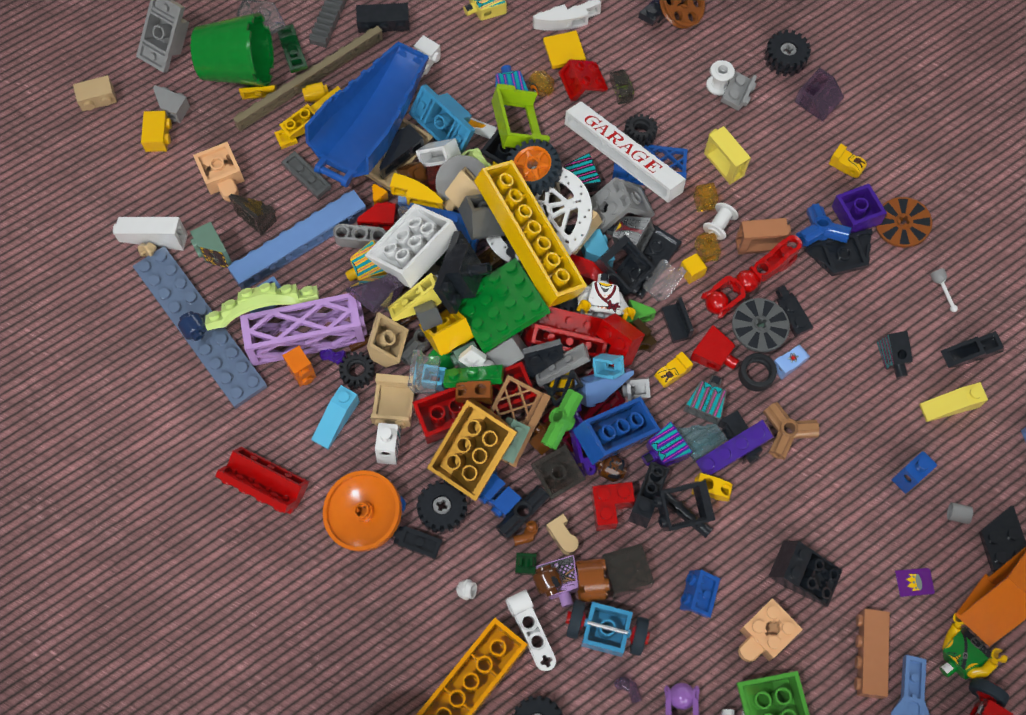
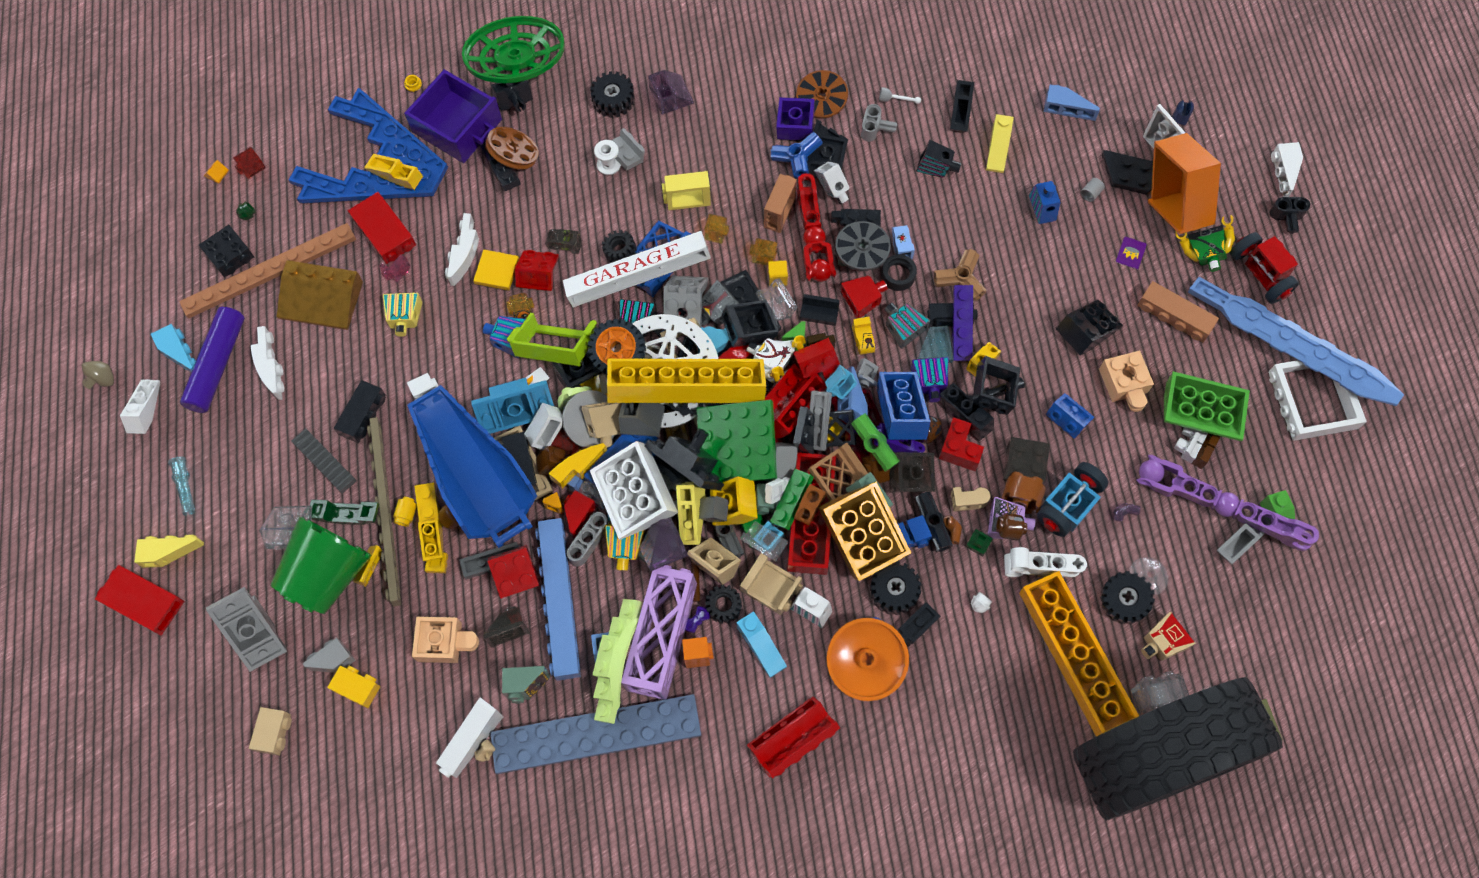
camera: 60 degrees left, 0 degrees up
dark blue head [178,311,207,341] -> none
white hose [703,203,739,240] -> none
yellow leg [829,144,867,178] -> none
none -> red brick [488,545,539,599]
none -> white torso [814,161,850,204]
none -> light grey beam [861,104,897,142]

